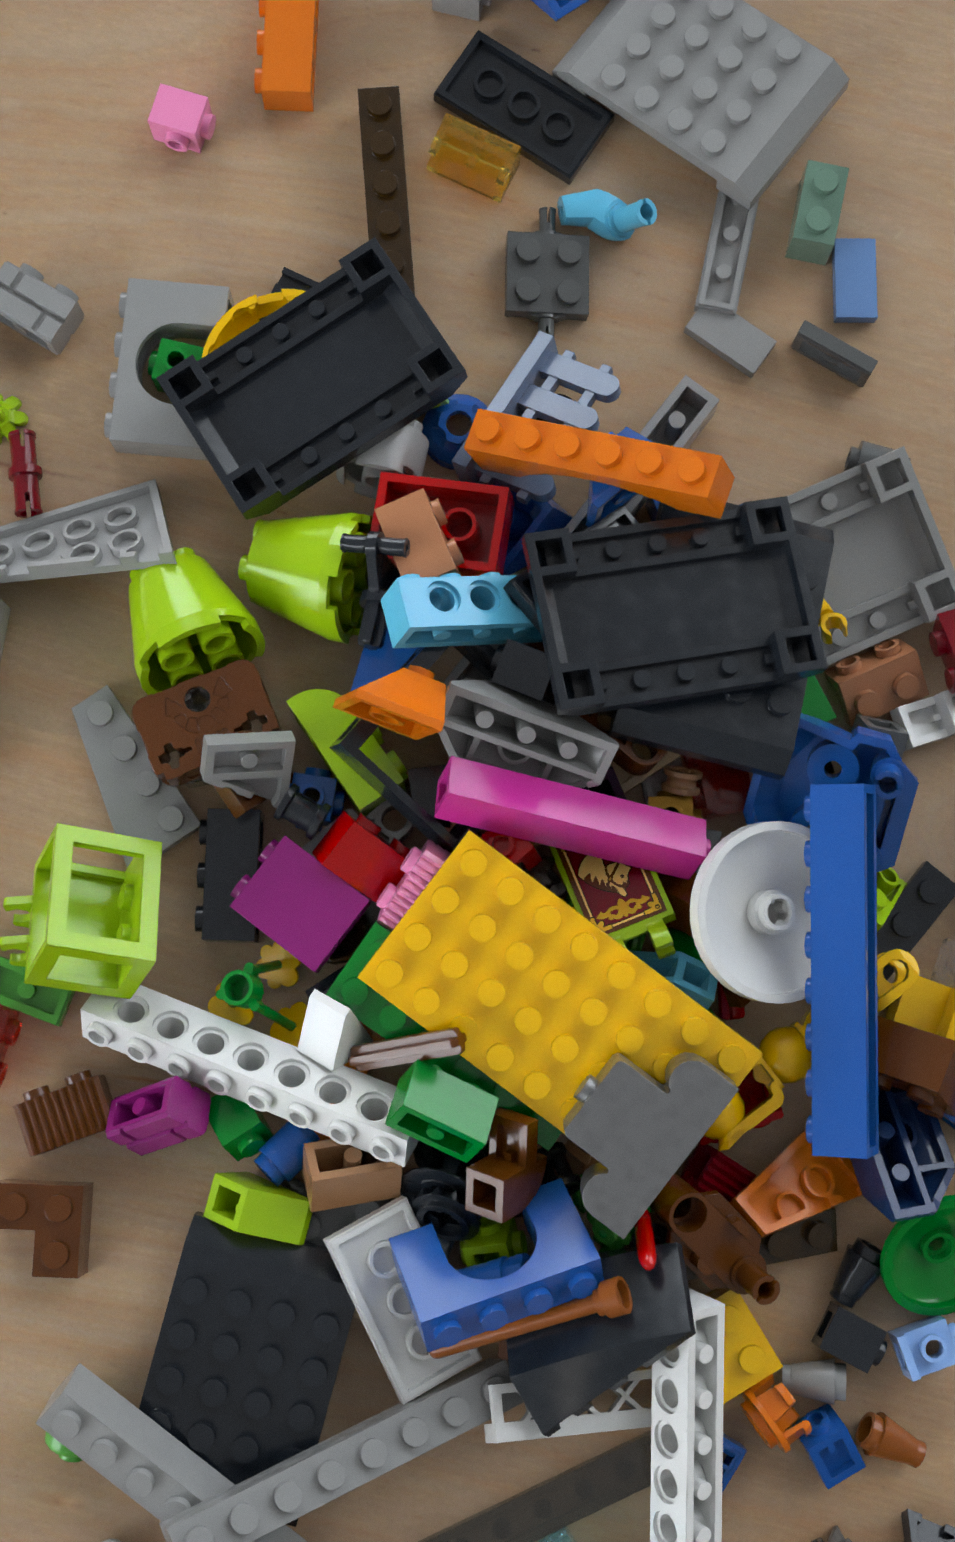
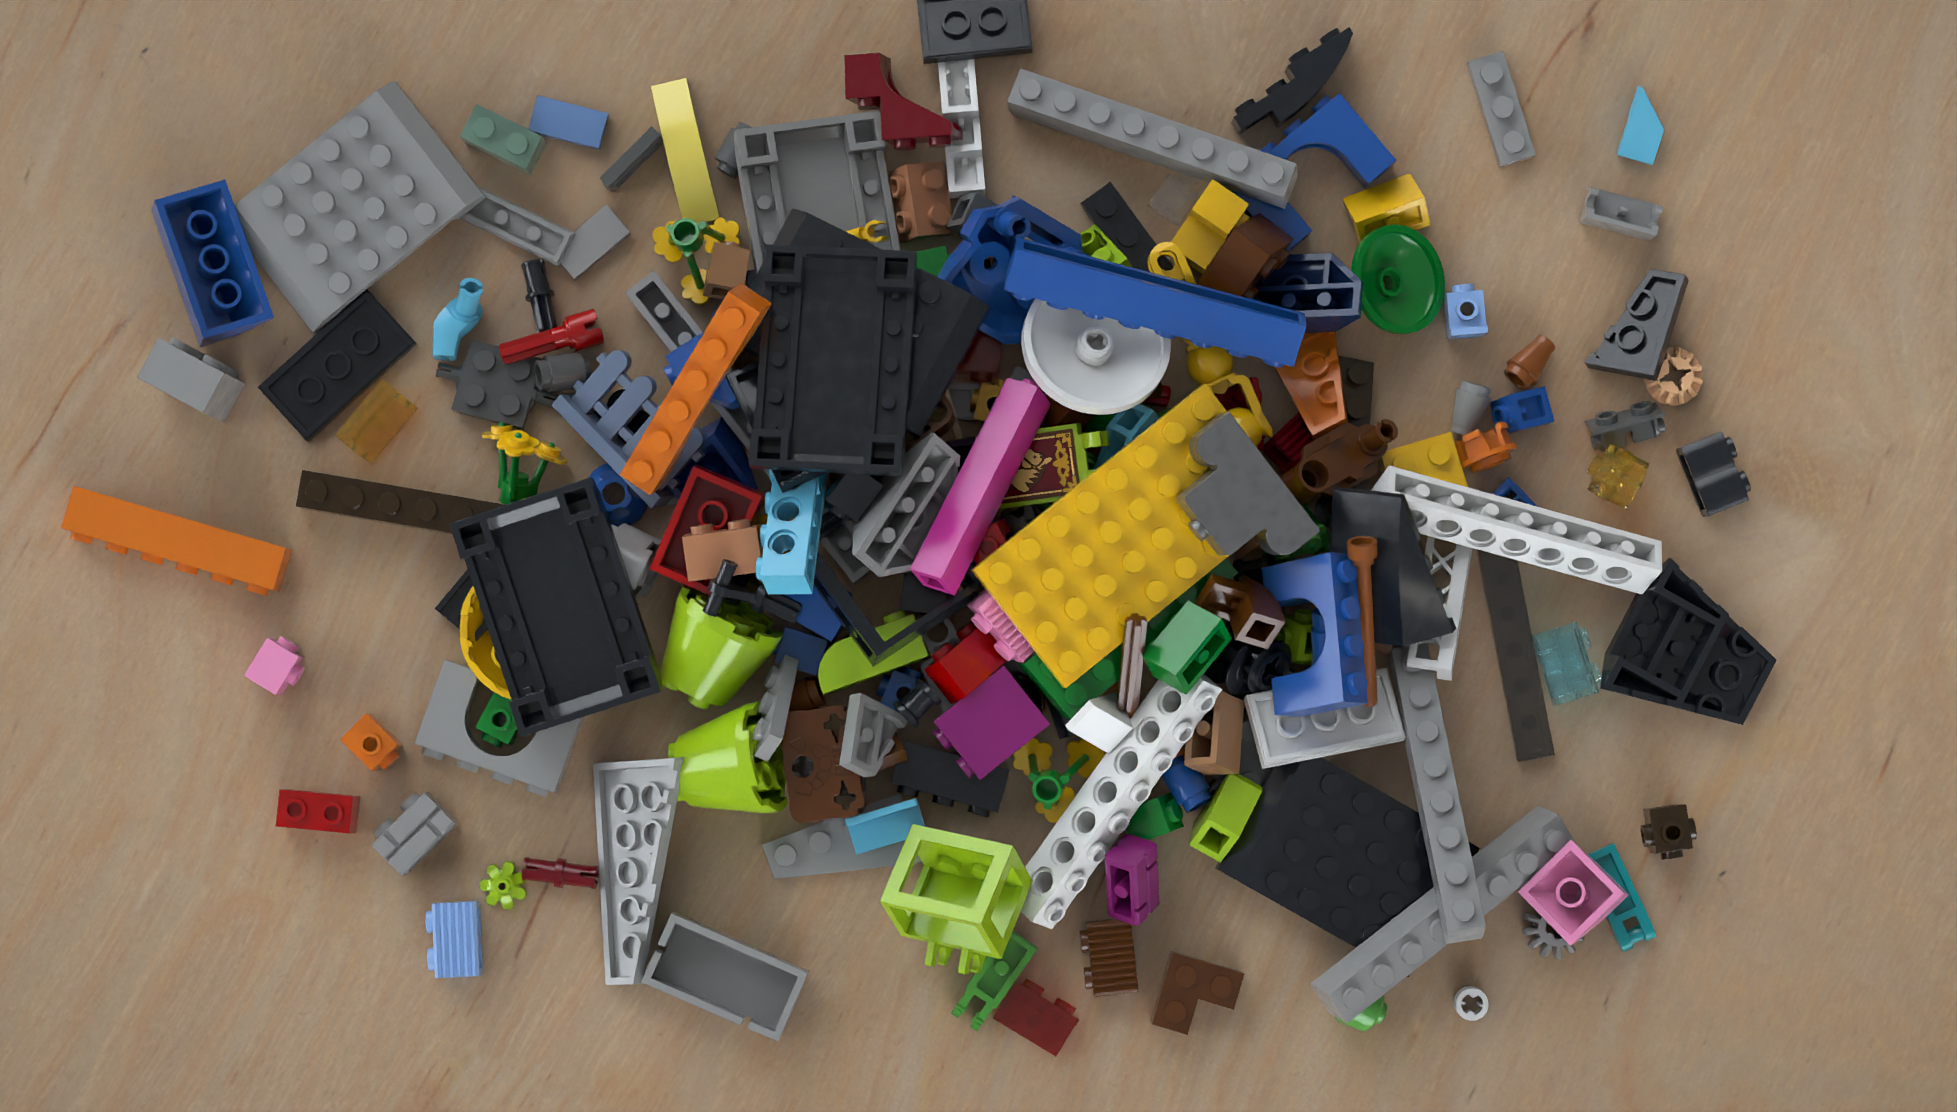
camera: 75 degrees left, 5 degrees up
orange slope [333,665,446,740] -> none
red piece [634,1206,657,1271] -> none
medium nougat bush [661,765,703,796] -> none
black brick [811,1301,887,1374] -> none
black cone [830,1237,882,1308] -> none
none -> red brick [275,789,360,834]
none -> orange brick [340,713,403,771]
none -> plant [482,422,568,505]
none -> red piece [499,309,604,365]
none -> black axle [521,259,557,332]
none -> dark grey brick [534,352,591,392]
none -> light yellow slope [651,78,720,223]
none -> plant [652,218,741,306]
none -> medium nougat brick [703,241,750,300]
none -> light grey plate [753,655,799,762]
none -> blue brick [772,627,829,676]
none -> dark orange cone [788,677,826,712]
none -> medium azure panel [845,798,925,855]

